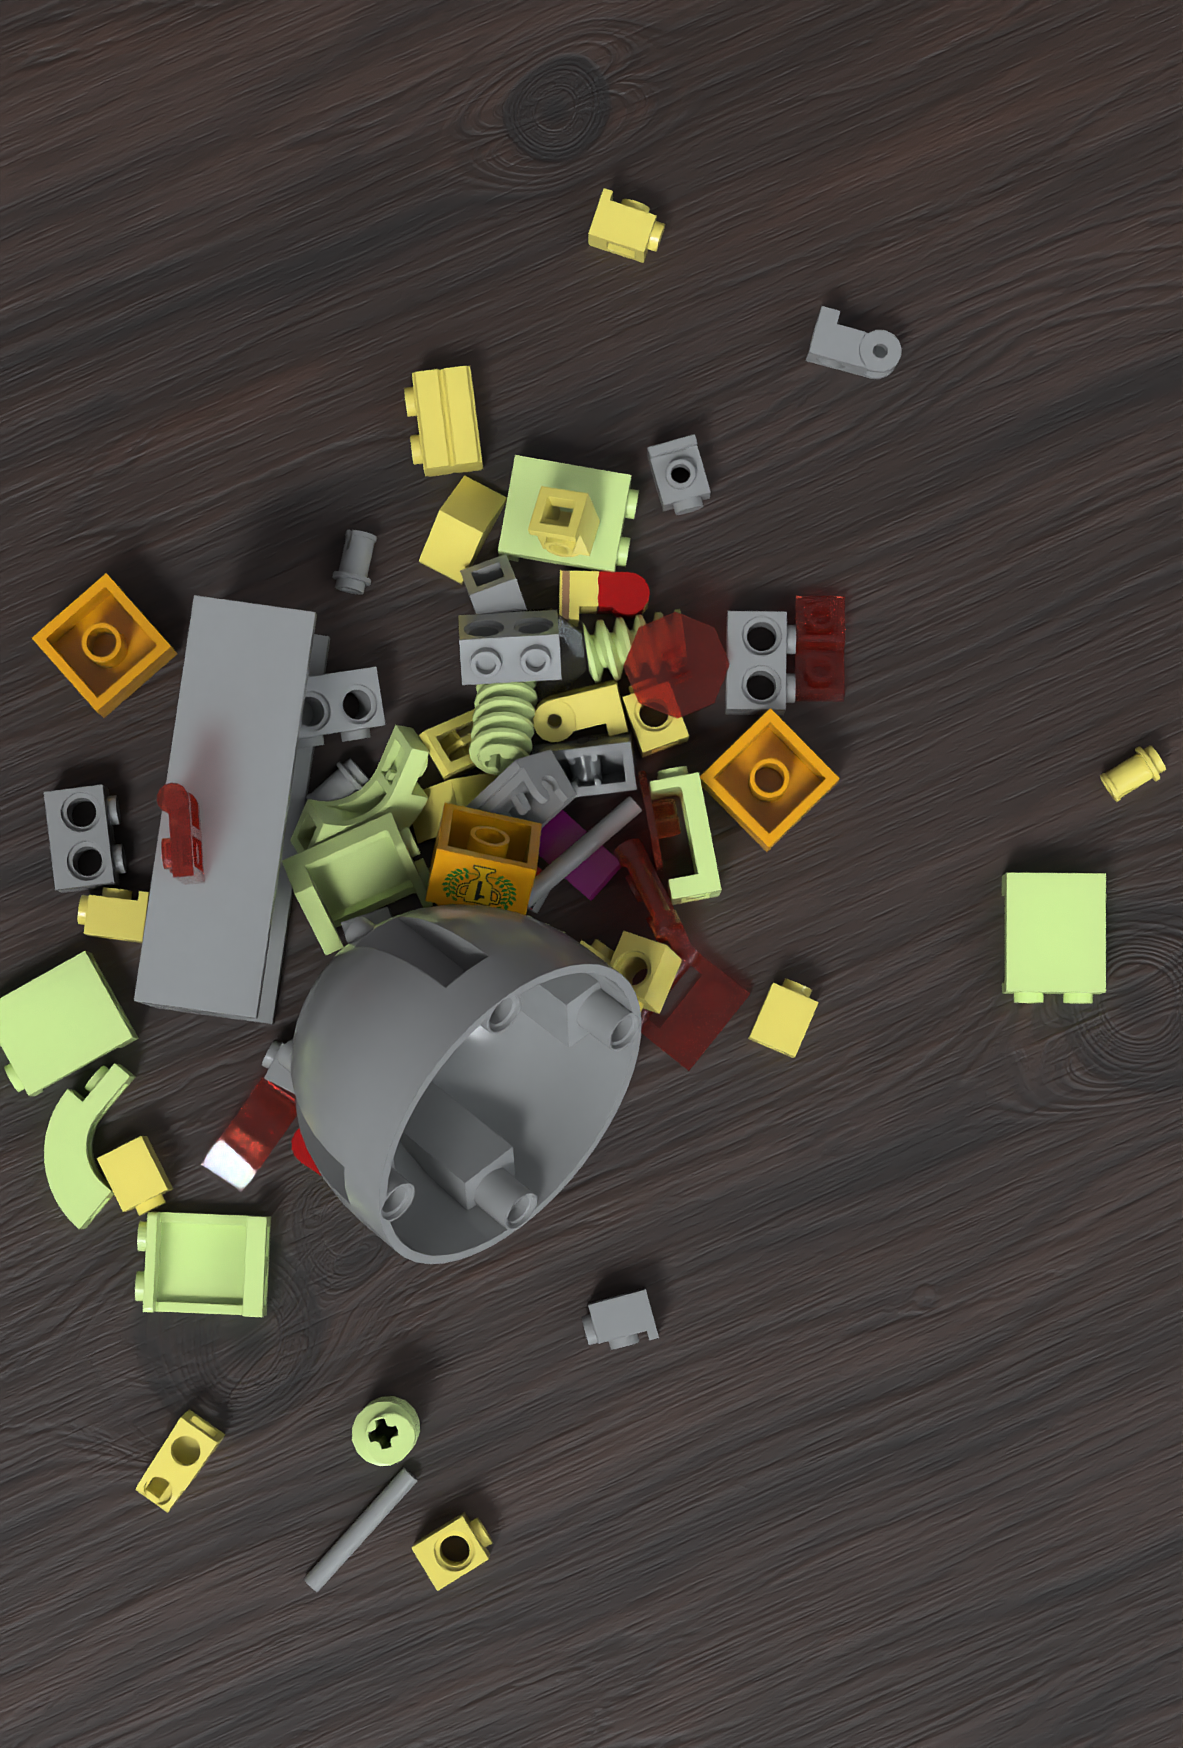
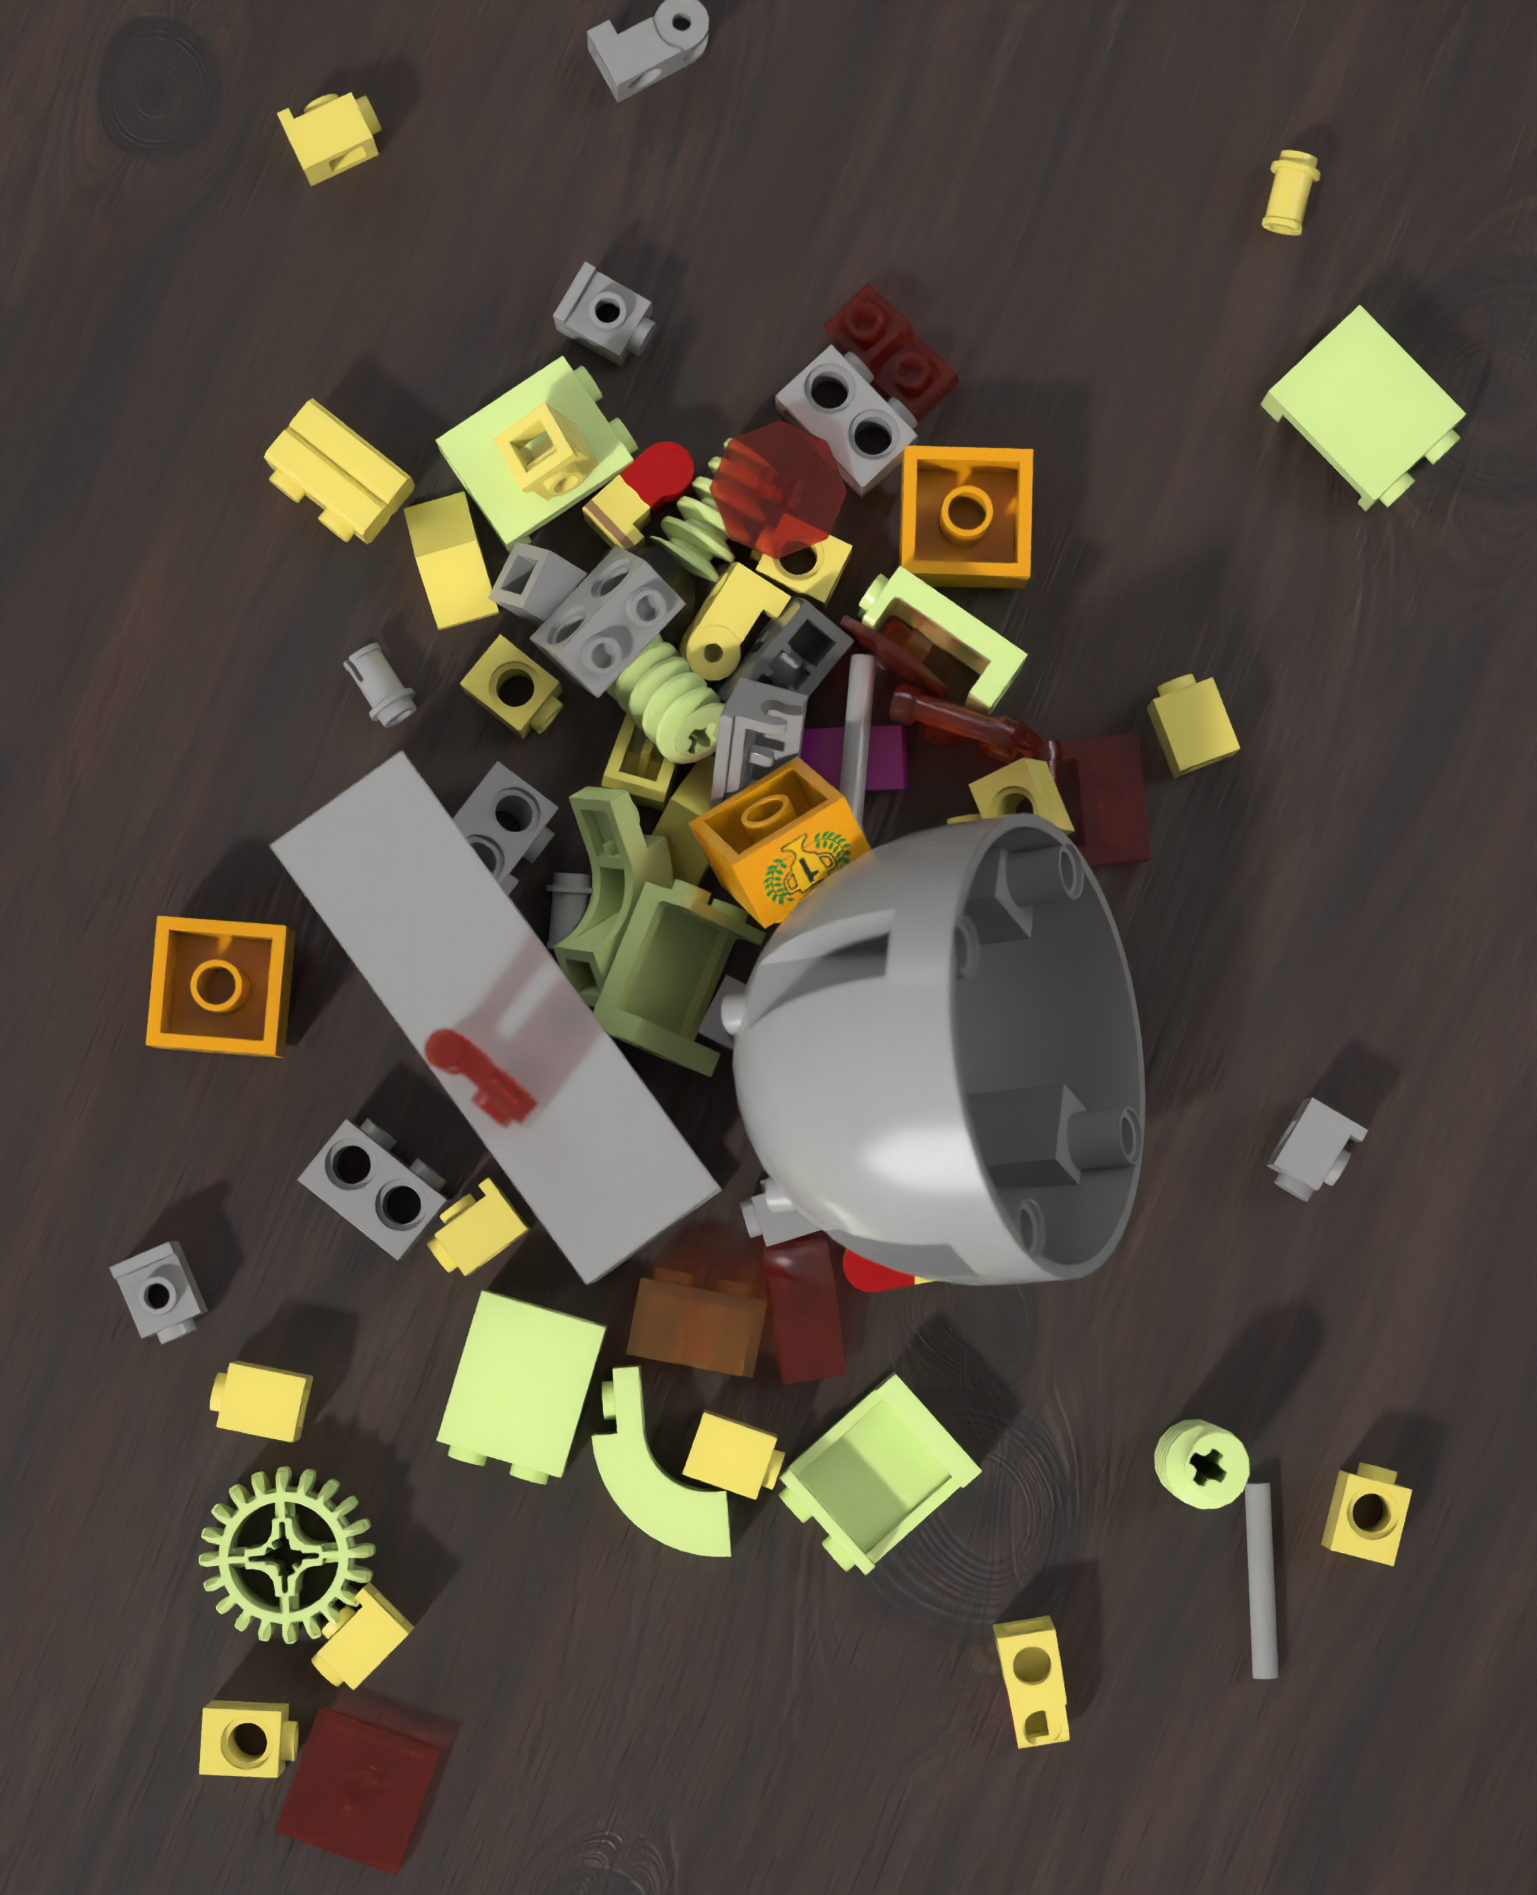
camera: 50 degrees left, 0 degrees up
none -> light yellow brick [460,634,563,739]
none -> clear orange brick [626,1267,767,1378]

